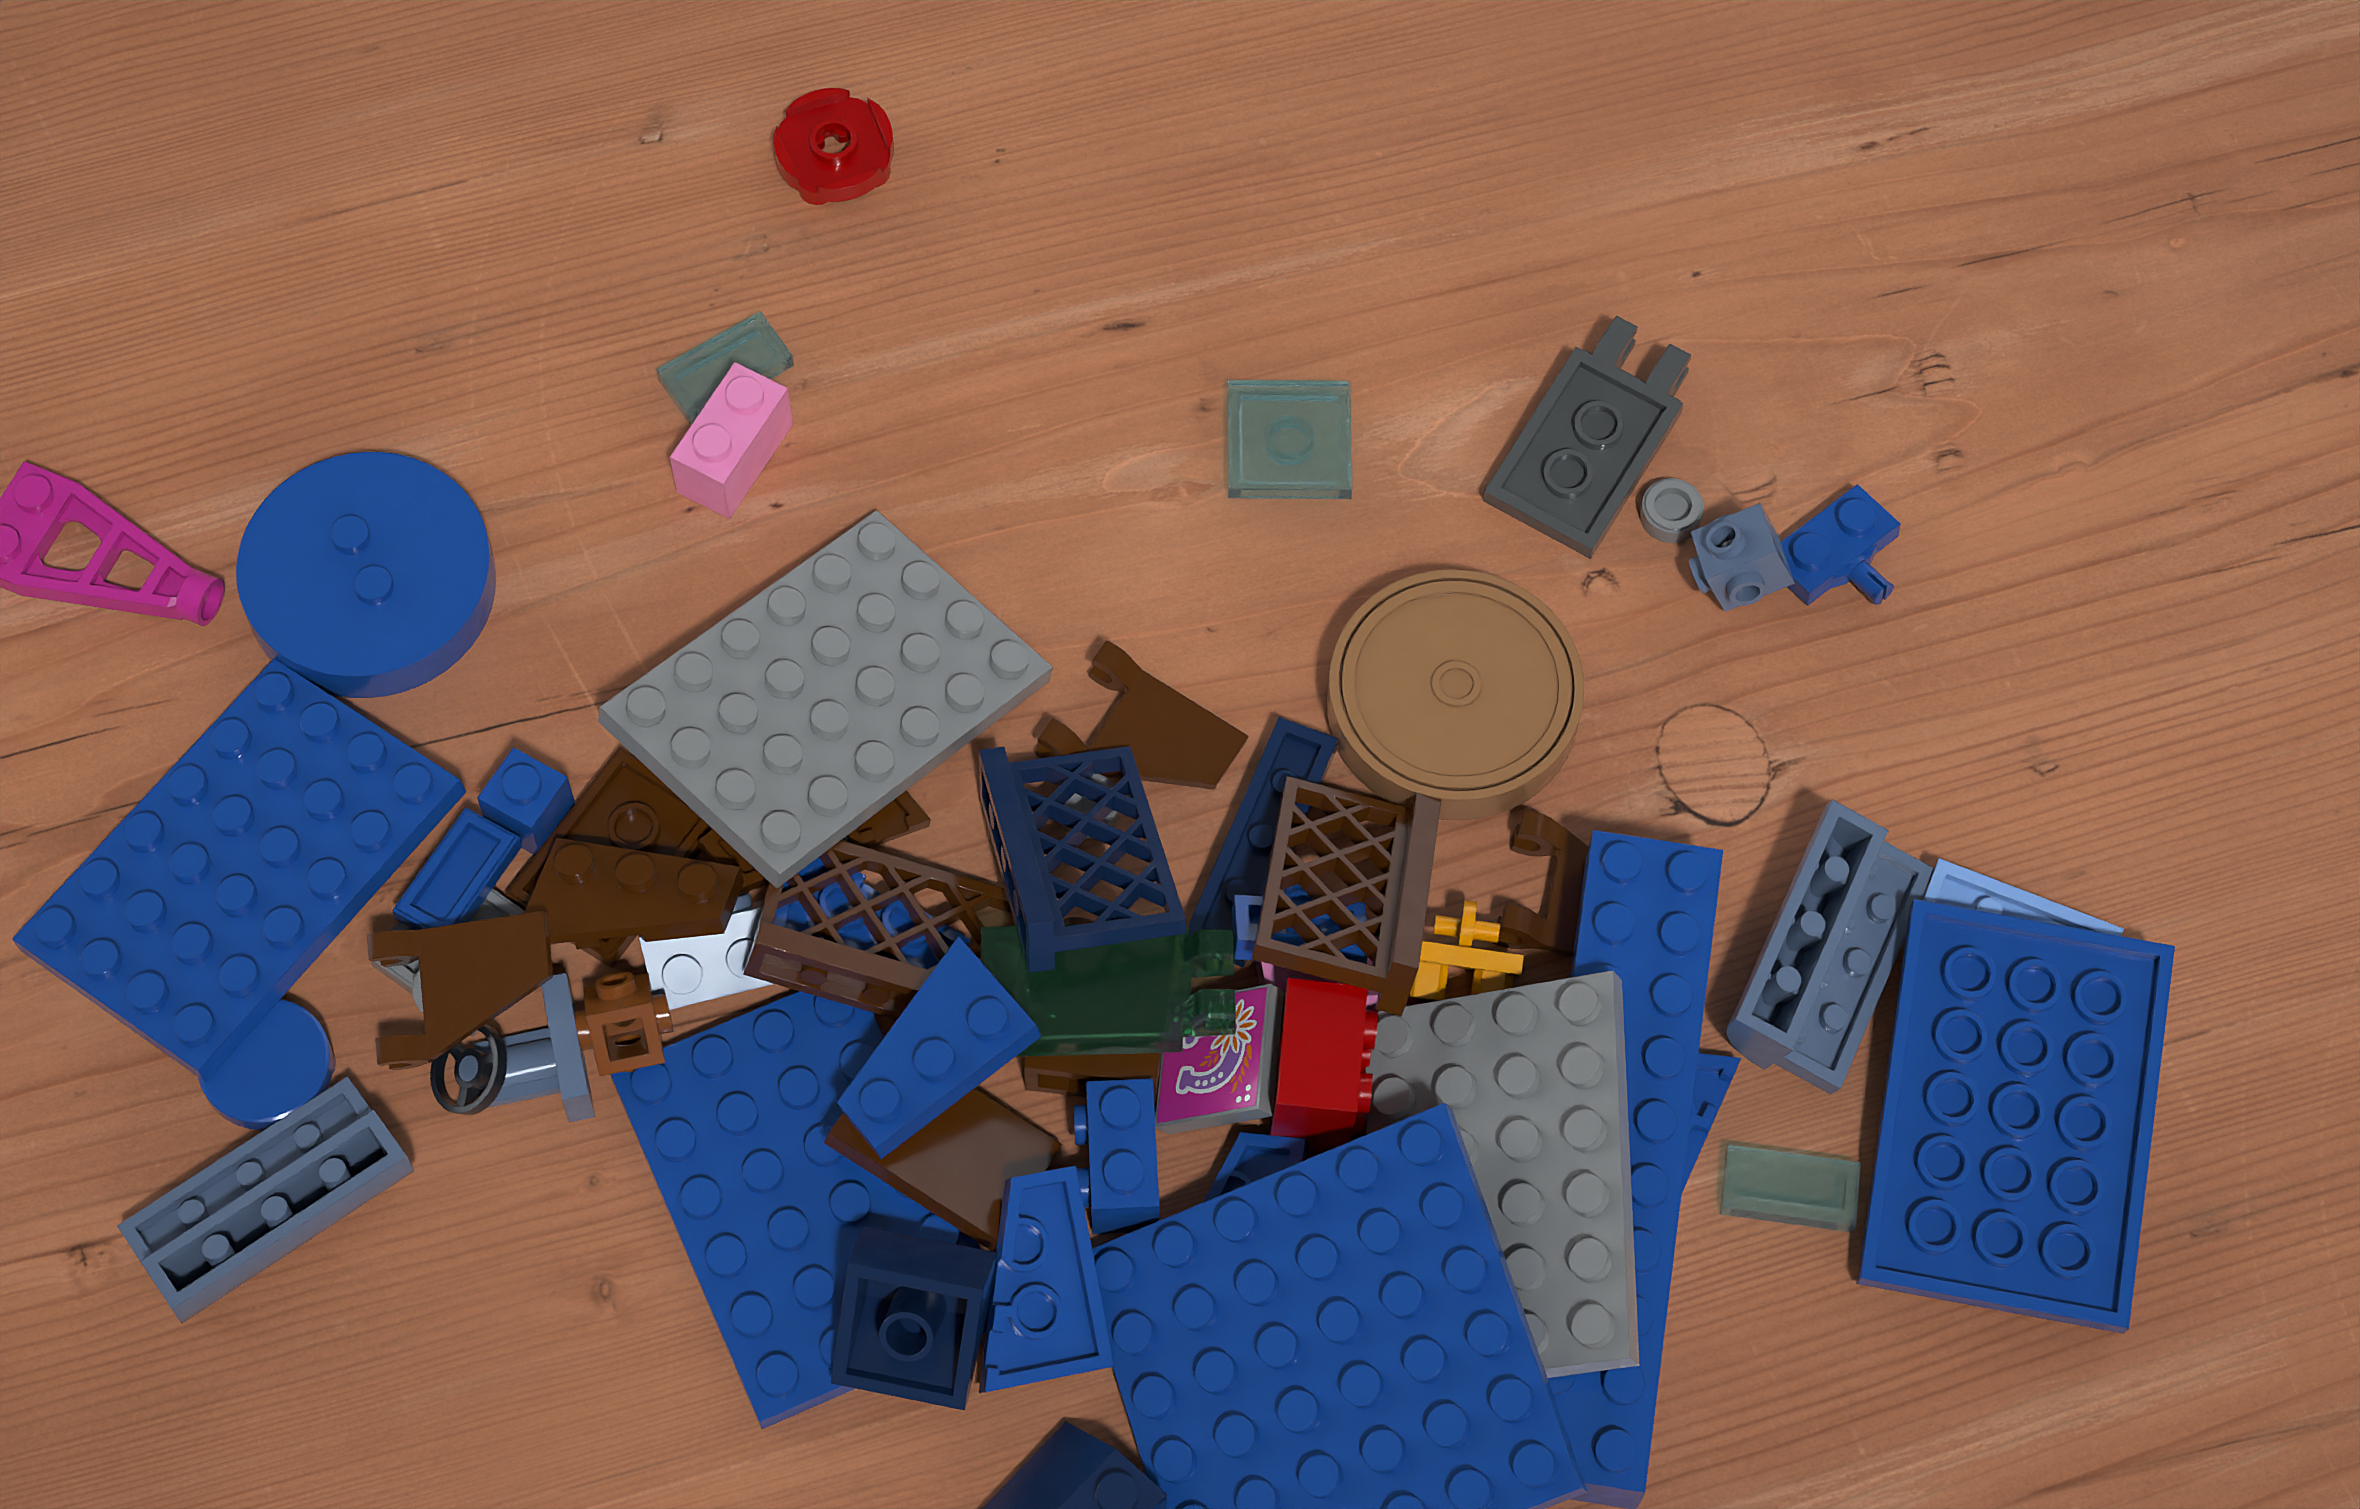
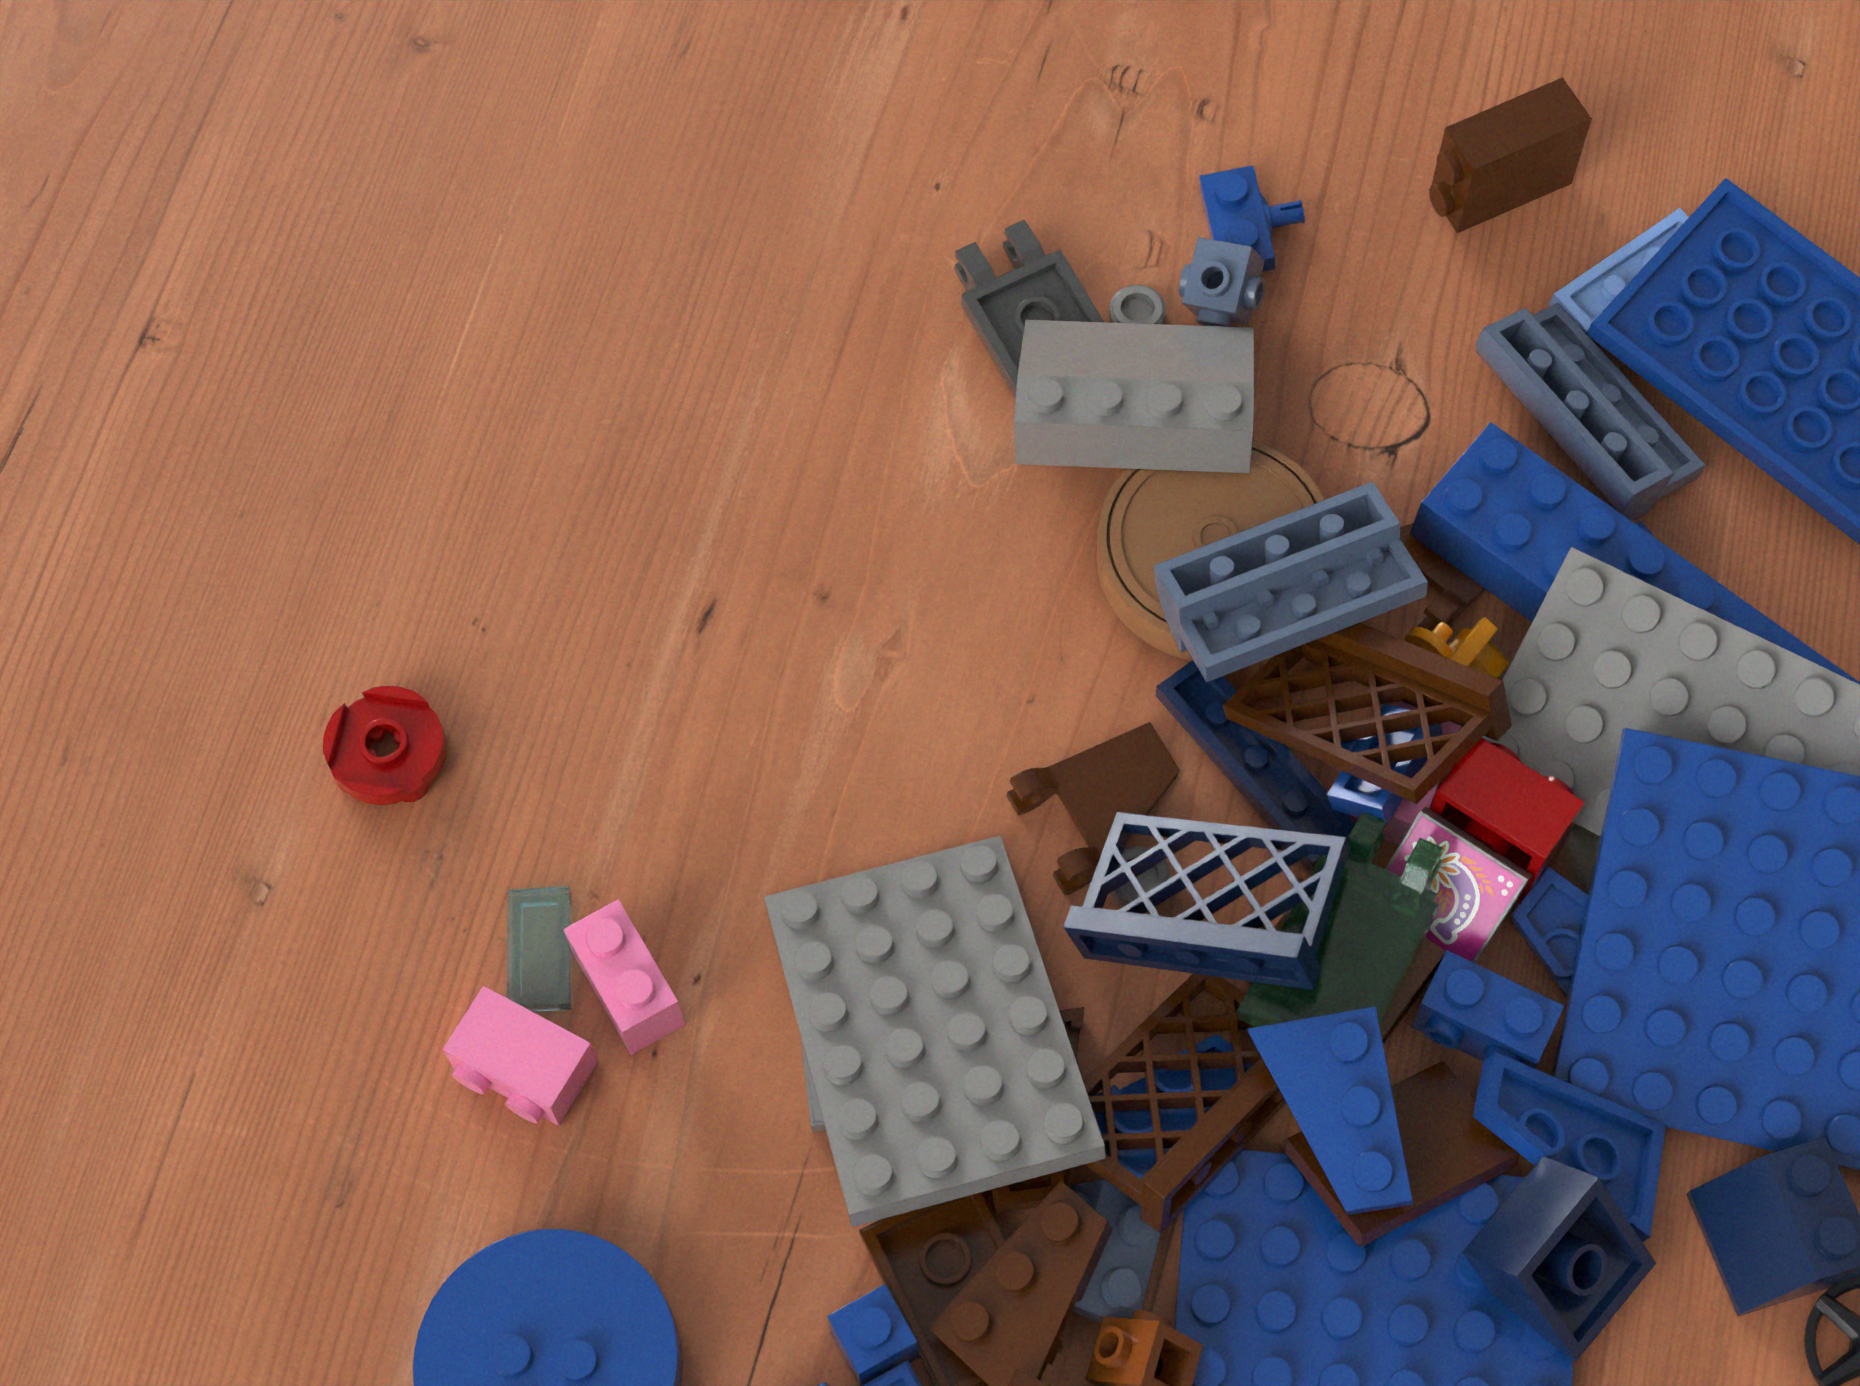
camera: 55 degrees left, 0 degrees up
clear light blue tile [1228,380,1353,499] -> none
clear light blue tile [1720,1145,1861,1232] -> none
none -> bright pink piece [443,986,598,1126]
none -> light grey slope [1014,320,1254,473]
none -> sand blue brick [1154,482,1428,682]
none -> reddish brown brick [1429,77,1592,233]

